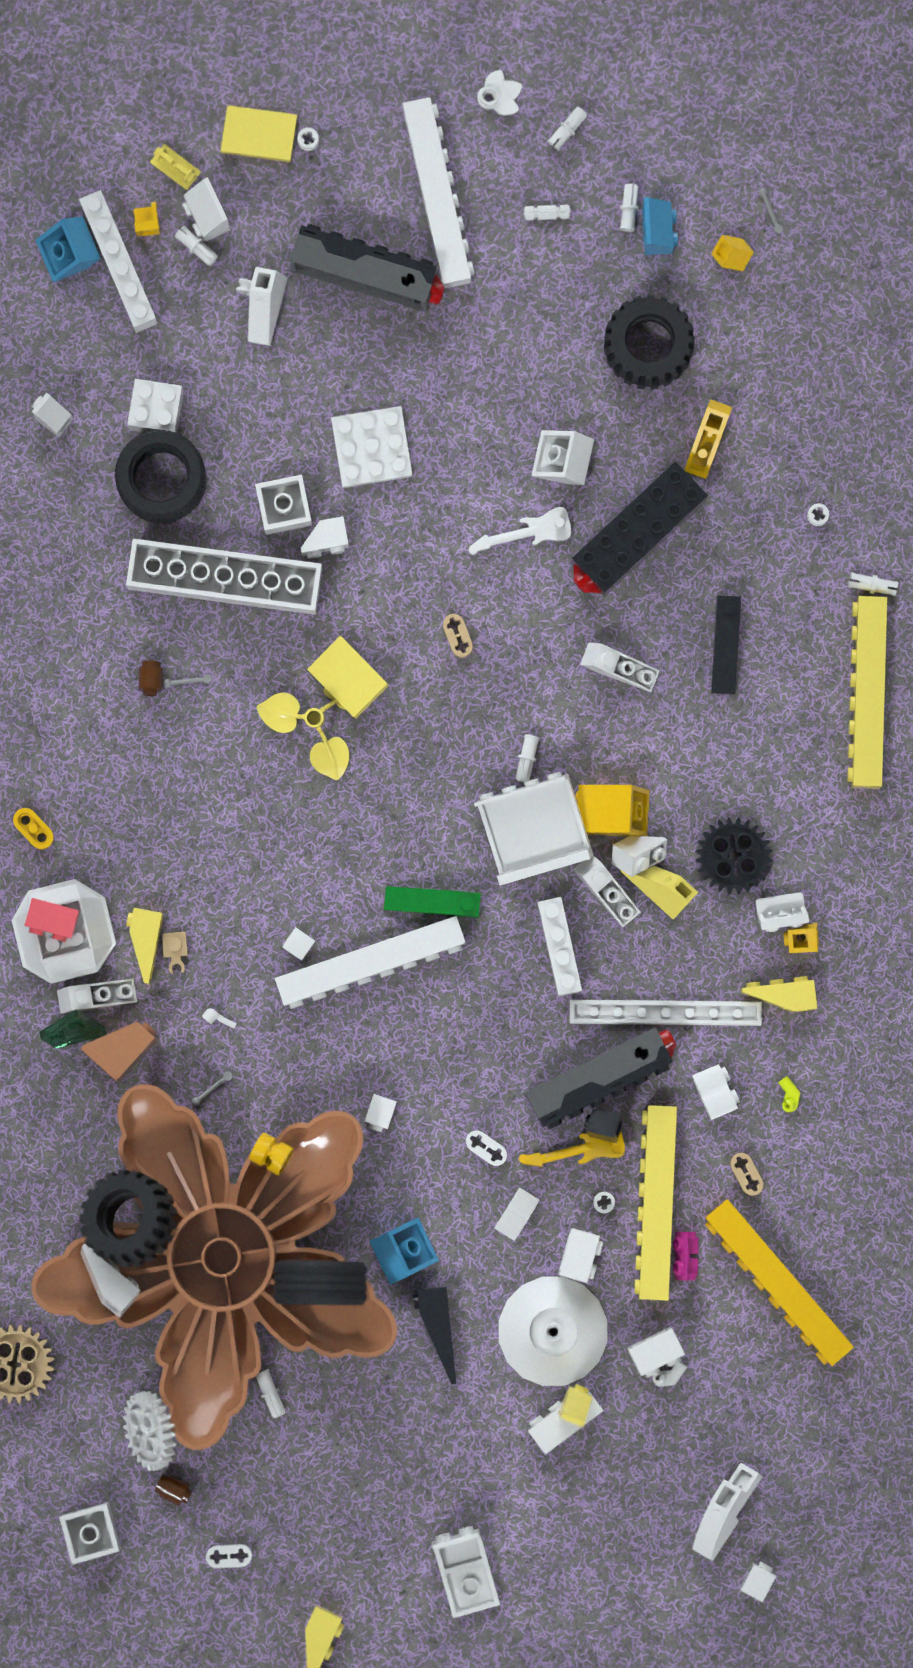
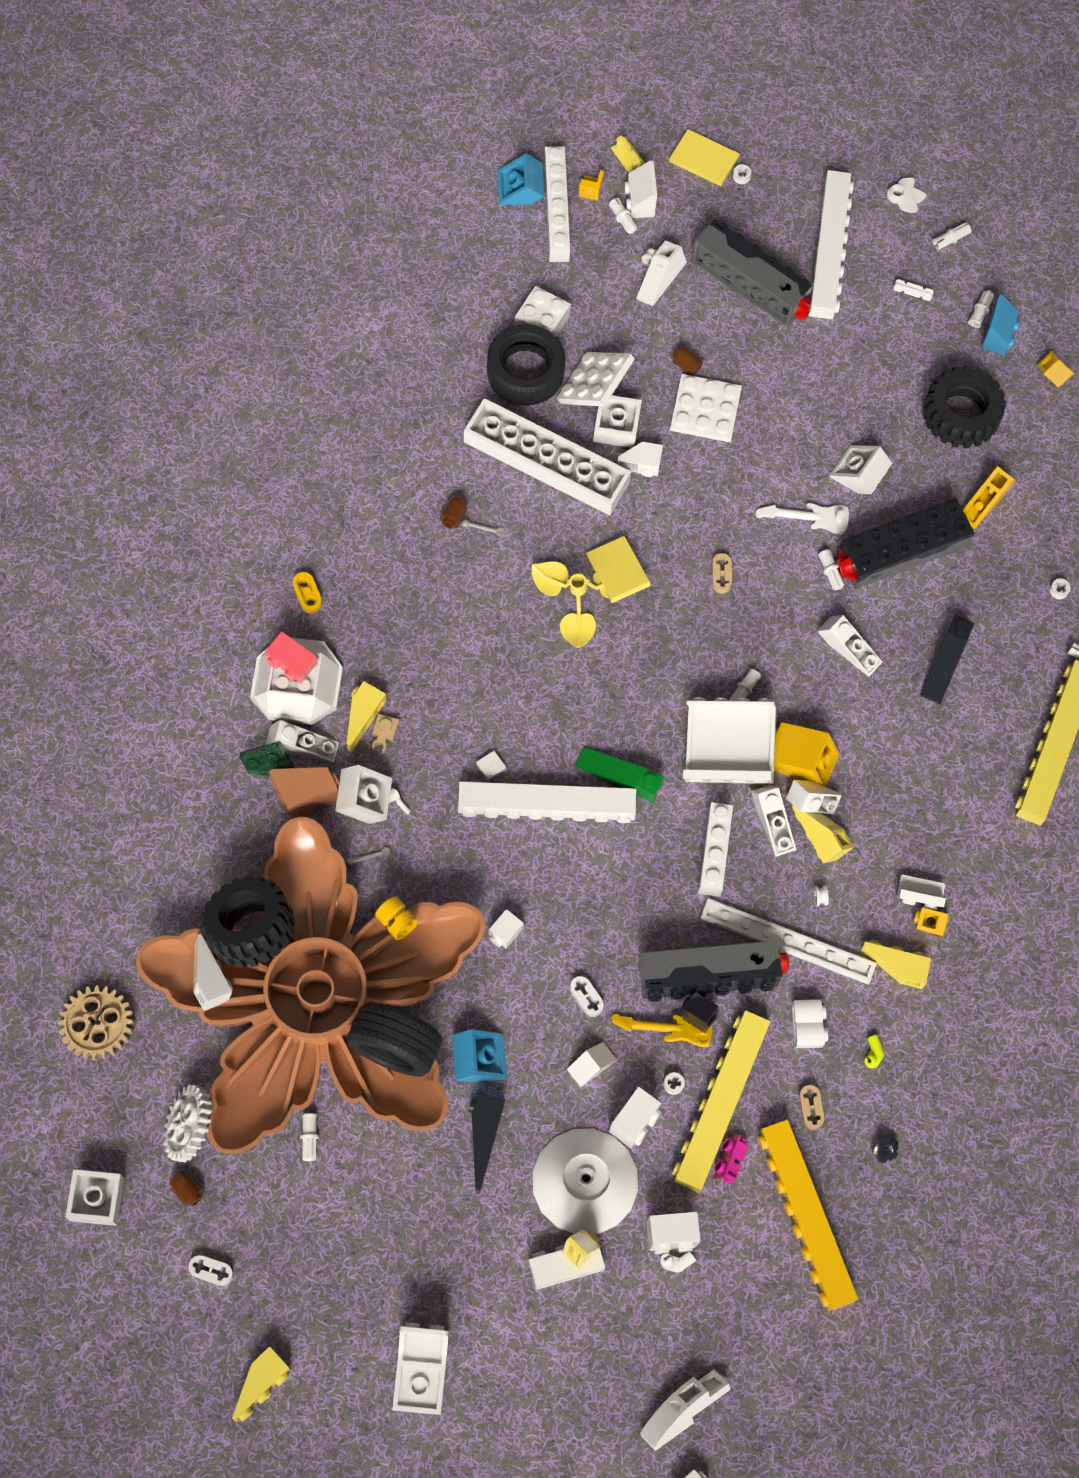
camera: 15 degrees right, 15 degrees down
white slope [32,393,73,437] -> none
black gear [695,817,773,895] -> none
none -> white brick [335,765,392,824]
none -> white plate [557,352,634,406]
none -> reddish brown brick [672,346,703,375]
none -> white bush [814,885,829,906]
none -> white axle [818,550,844,591]
none -> black plant [871,1135,899,1163]

